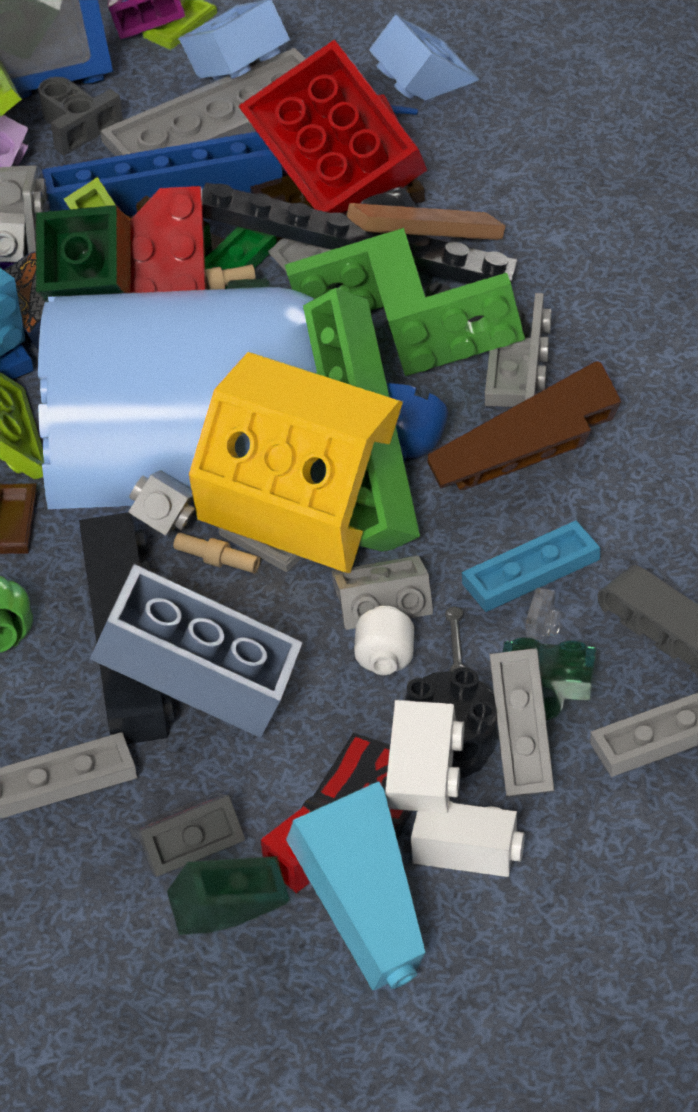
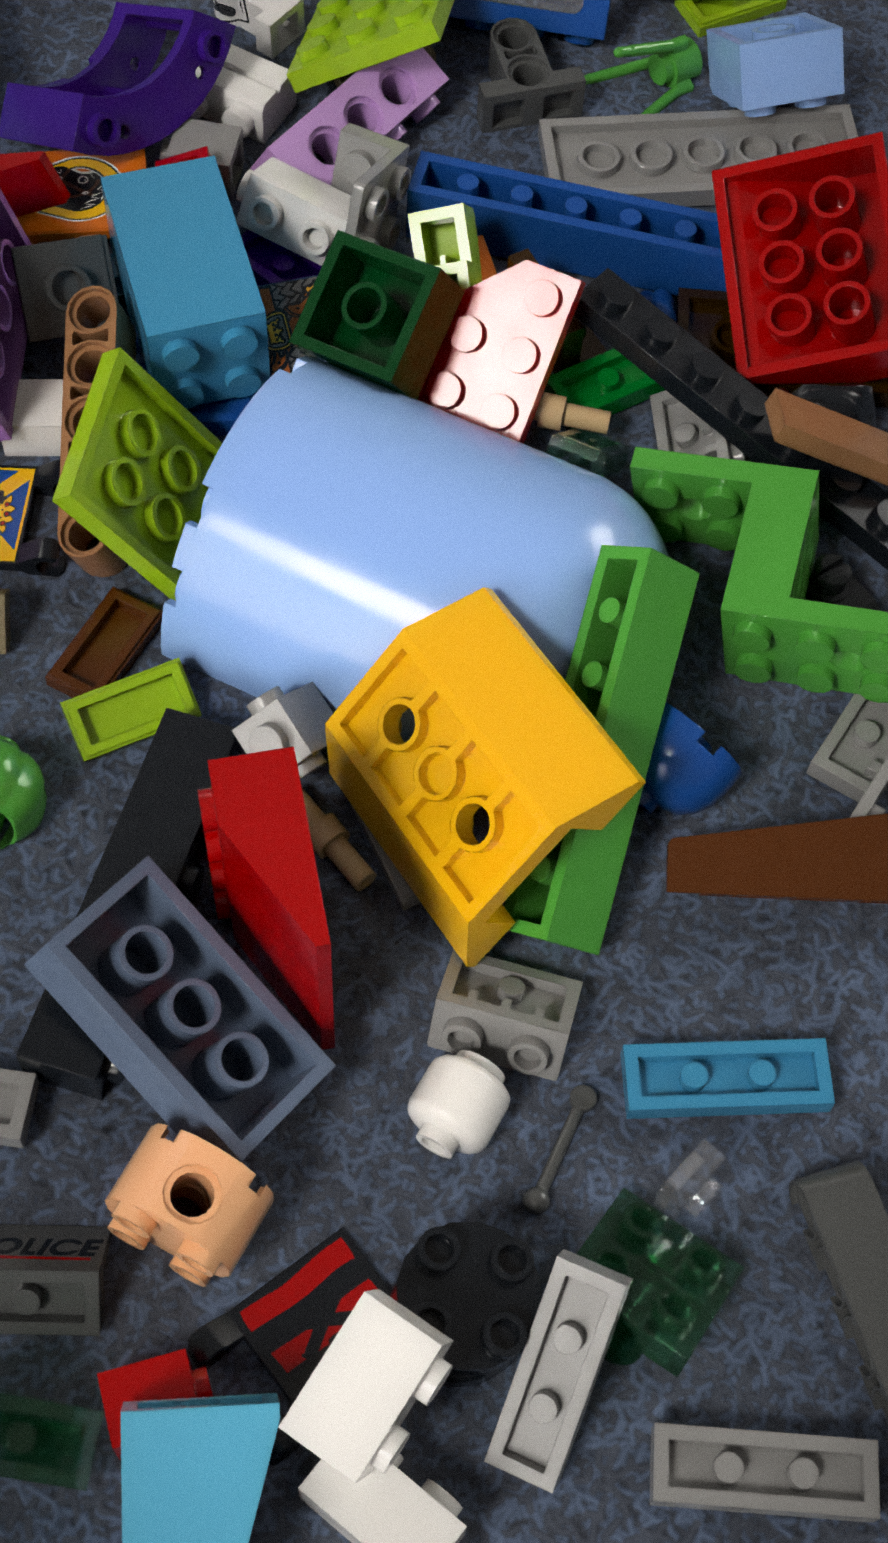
camera: 20 degrees right, 15 degrees up
none -> lime tile [59,657,202,762]
none -> light nougat brick [105,1123,274,1287]
none -> red slope [197,747,335,1050]
none -> bright green plant [584,34,702,114]

